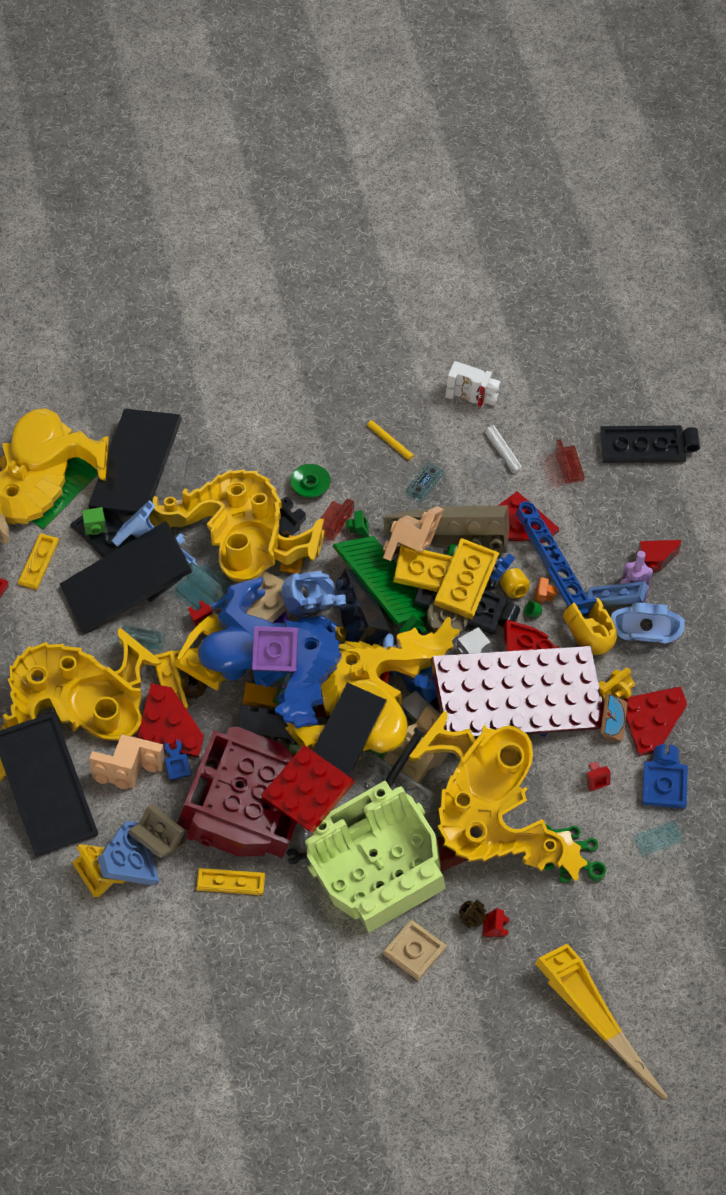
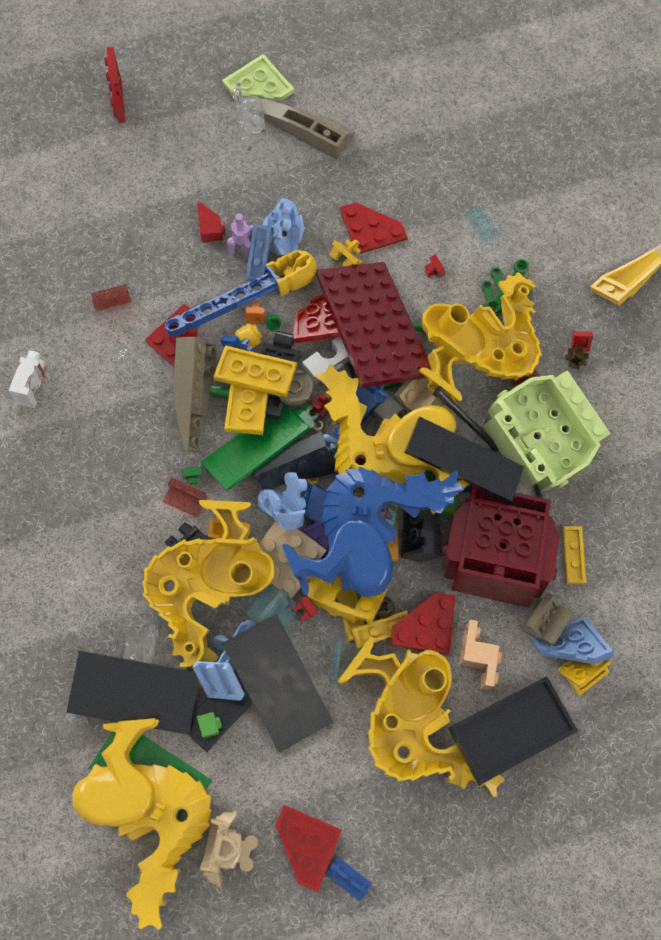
camera: 95 degrees left, 15 degrees up
yellow tile [18,533,59,590] -> none
blue plate [165,740,192,781] -> none
medium lavender plate [252,626,299,672] -> none
red plate [261,745,355,833] -> none
green dish [290,464,331,498] -> none
yellow bar [367,420,414,461] -> none
light nougat bracket [383,506,444,561] -> none
tan plate [383,919,447,981] -> none
clear light blue tile [406,462,444,501] -> none
white axle [485,425,522,474] -> none
black hinge [600,425,700,463] -> none
slope [600,694,628,742] -> none
blue plate [642,744,688,809] -> none

